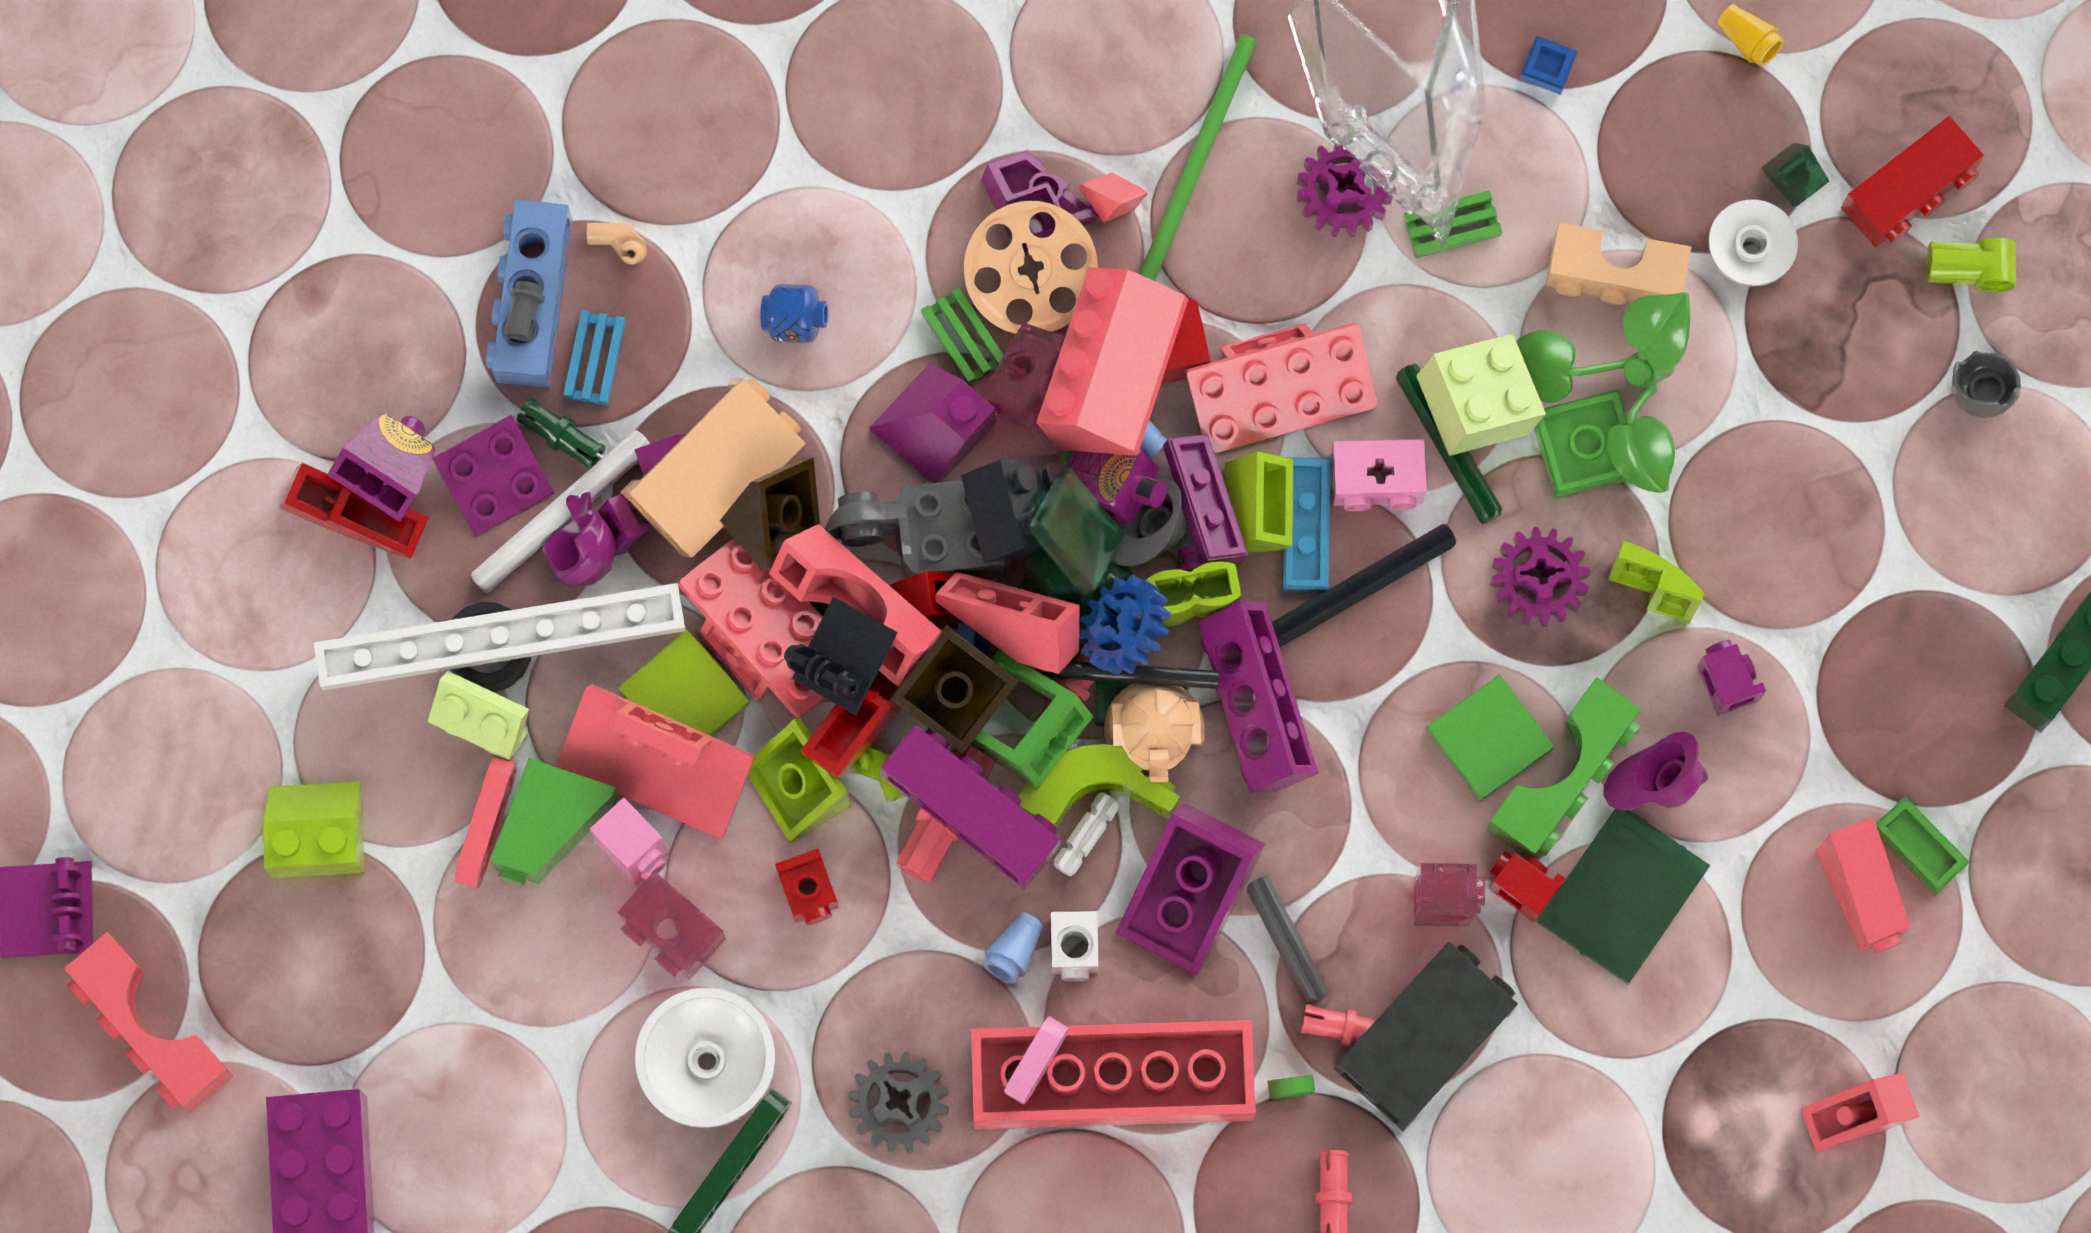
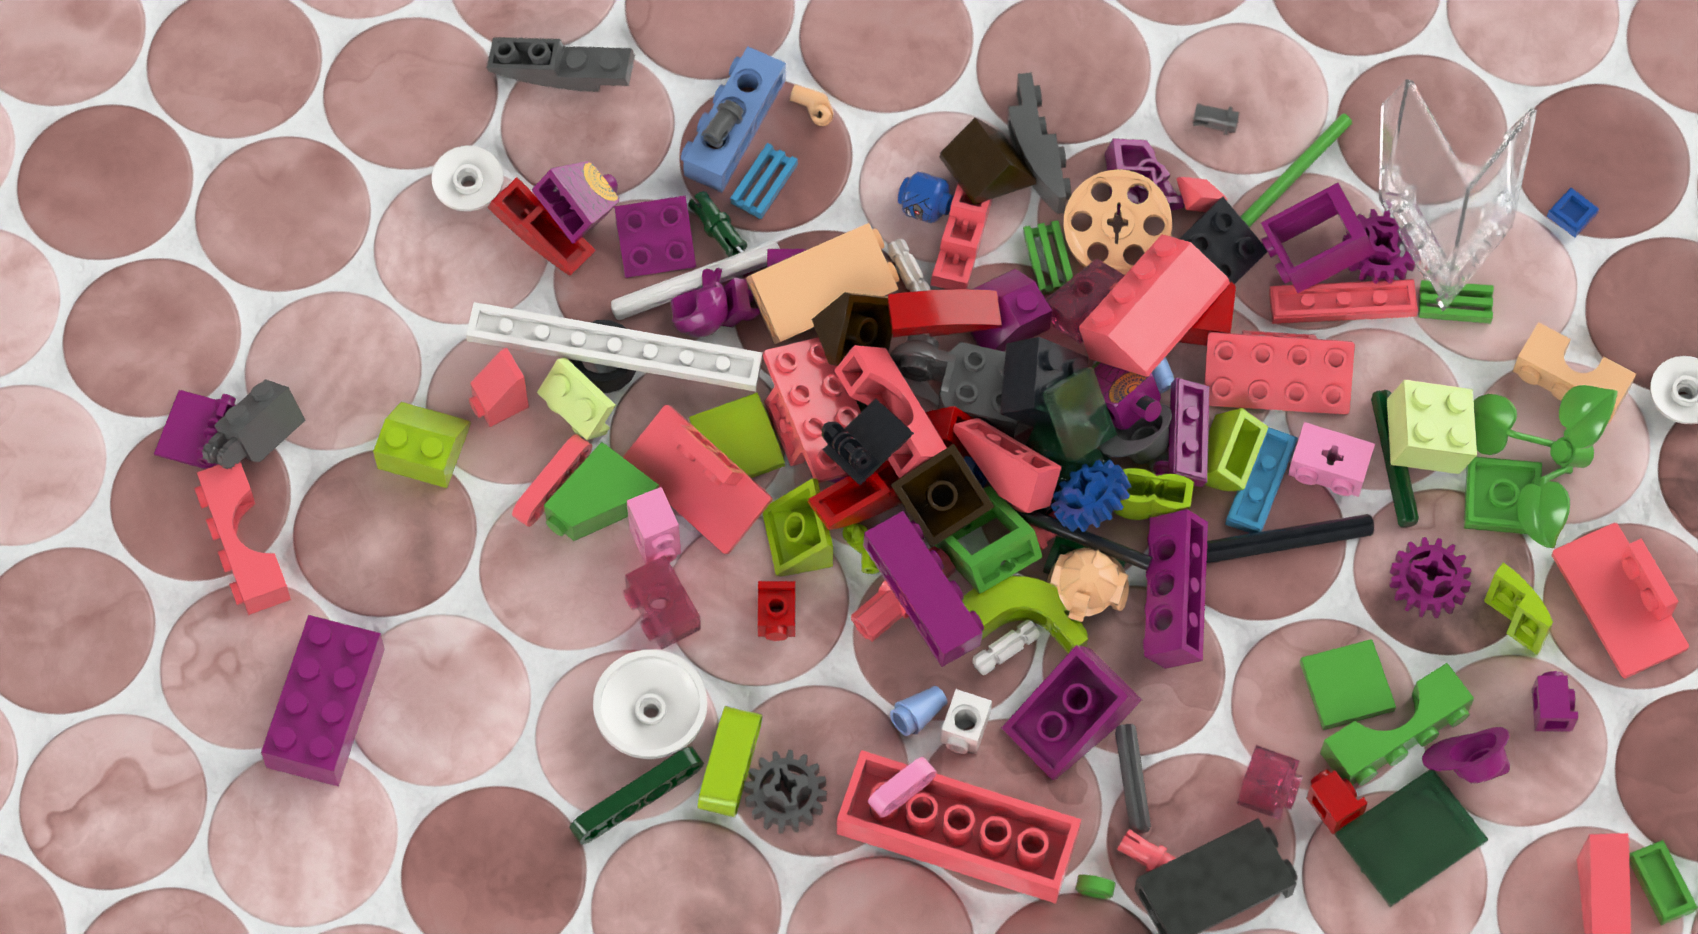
camera: 20 degrees right, 10 degrees down
none -> dark grey hinge [202,379,306,469]
none -> white dish [432,146,504,211]
none -> coral slope [468,348,529,427]
none -> dark grey slope [487,37,635,92]
none -> lime beam [697,706,762,818]
none -> white axle [887,239,931,292]
none -> red slope [888,289,1002,338]
none -> coral slope [930,184,993,289]
none -> dark brown slope [939,117,1037,205]
none -> dark grey slope [1007,72,1071,214]
none -> black hinge [1179,197,1267,285]
none -> dark grey pin [1193,103,1239,135]
none -> magenta window [1261,182,1375,293]
none -> coral tile [1269,279,1418,324]
none -> coral bracket [1552,523,1689,678]

